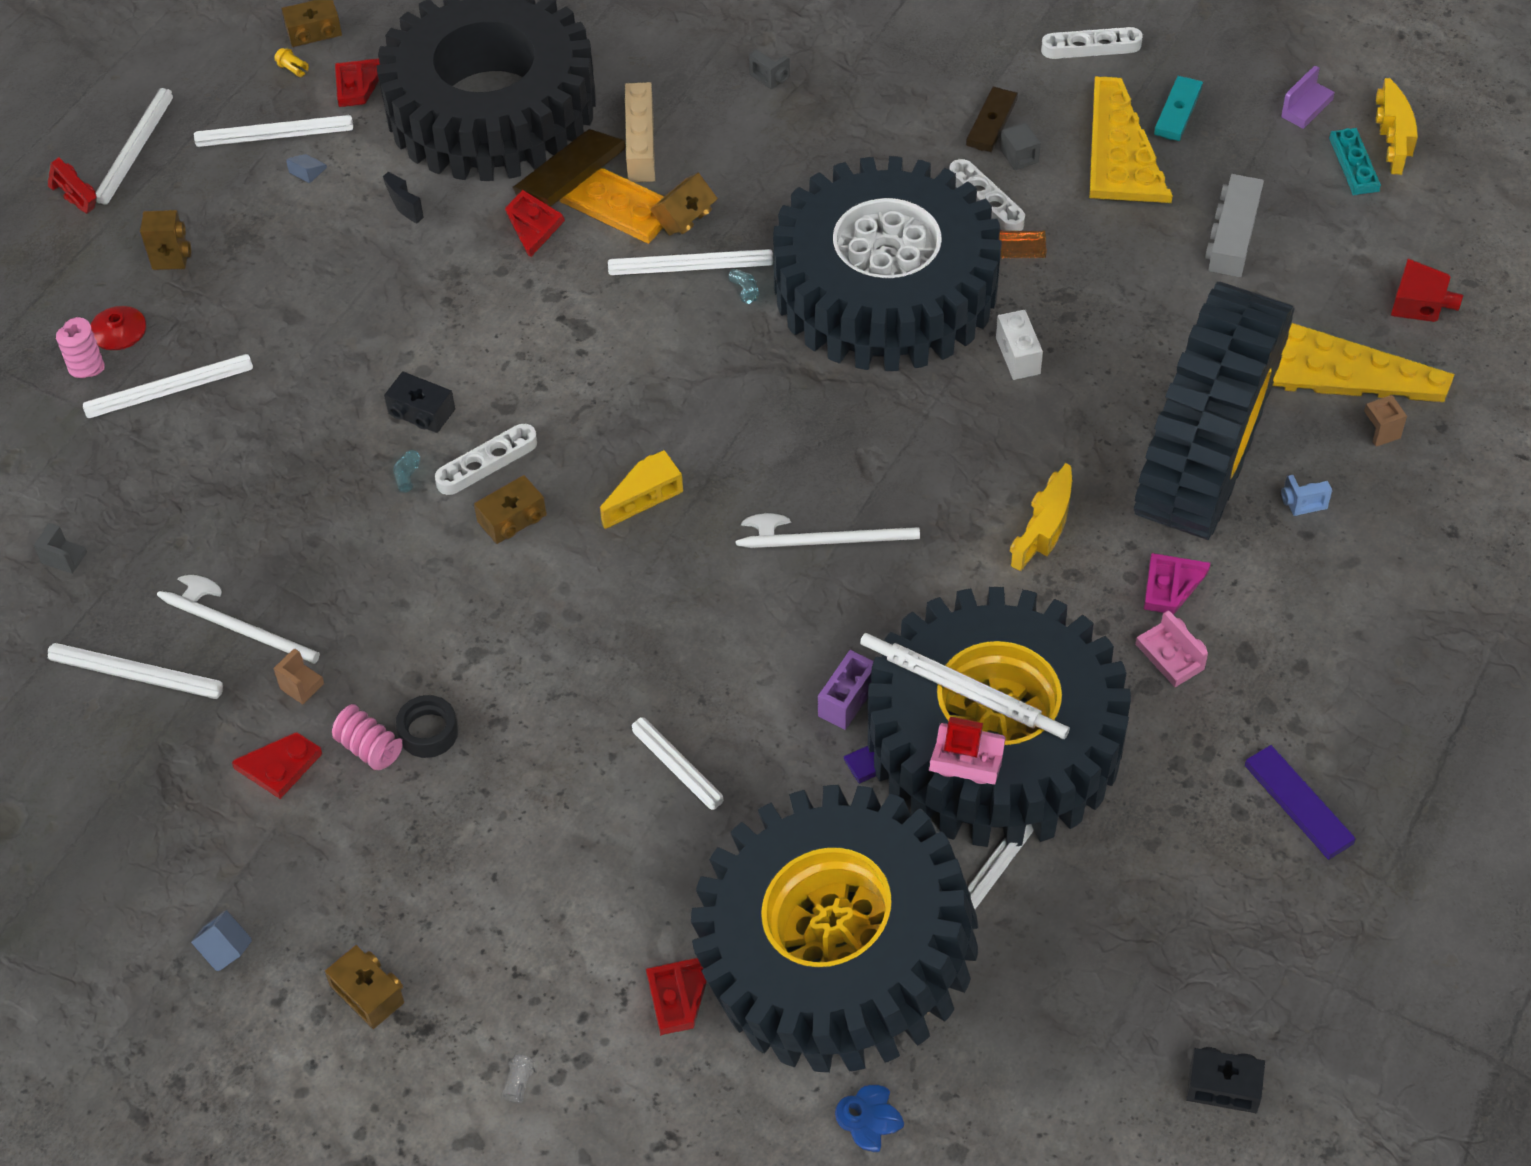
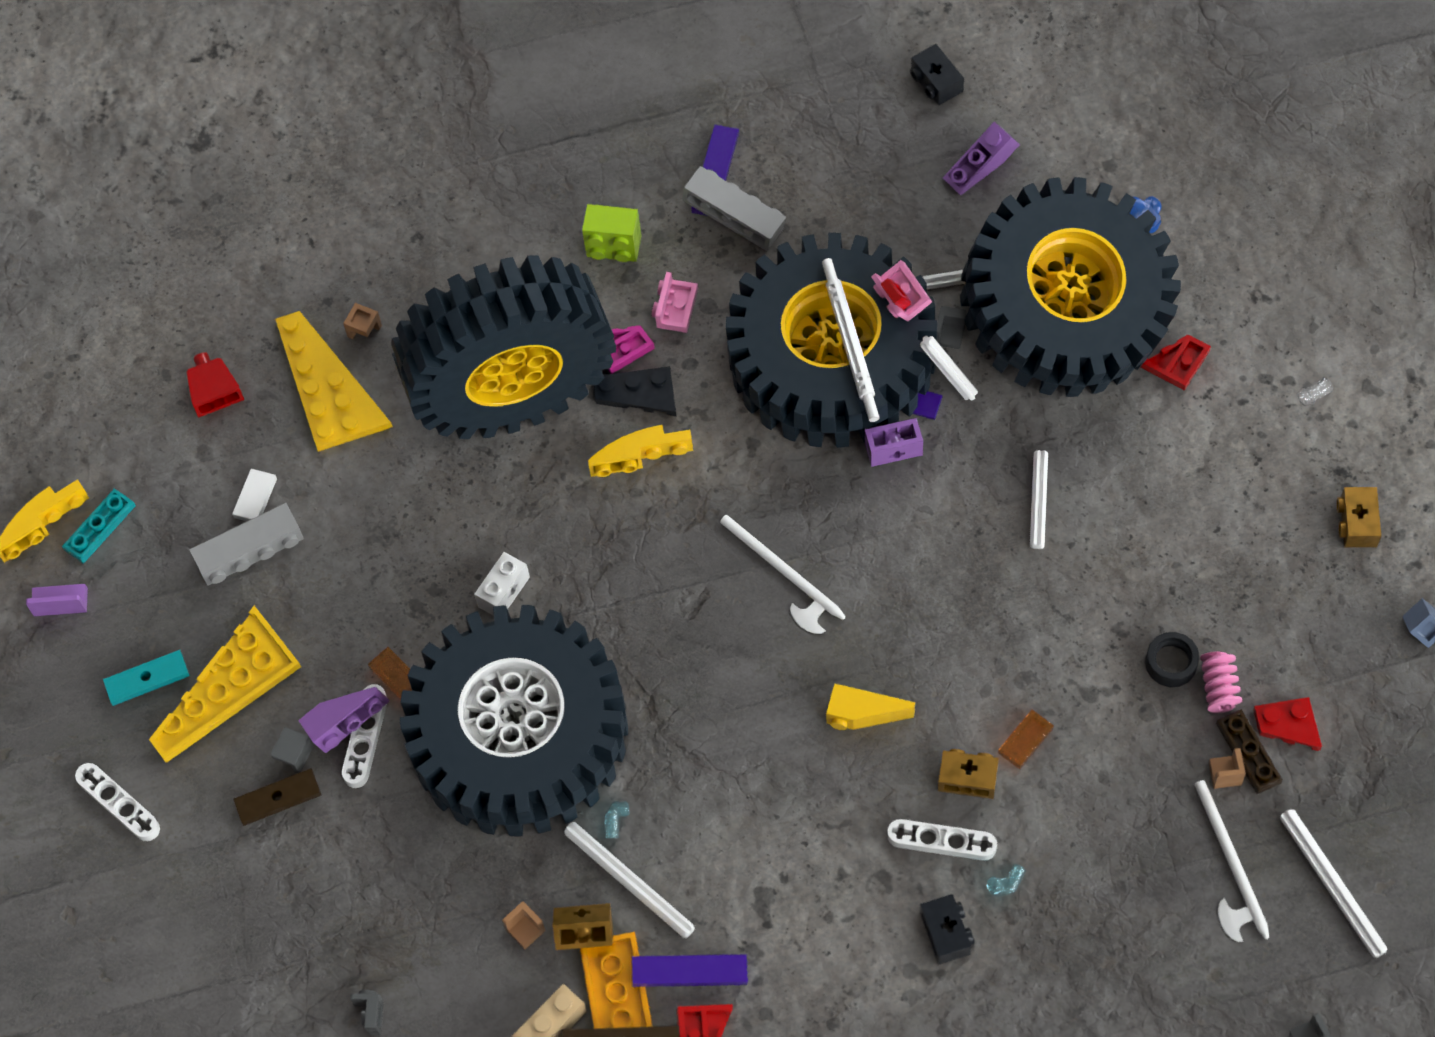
camera: 130 degrees left, 10 degrees up
none -> white tile [232,469,277,521]
none -> medium lavender slope [298,687,390,753]
none -> medium nougat panel [502,901,546,950]
none -> lime brick [582,204,641,262]
none -> black wing [594,366,677,417]
none -> dark purple tile [632,954,748,987]
none -> light grey brick [682,166,786,251]
none -> white axle [920,336,978,401]
none -> medium lavender slope [943,122,1020,195]
none -> clear orange tile [998,710,1054,769]
none -> dark brown tile [1216,709,1283,794]

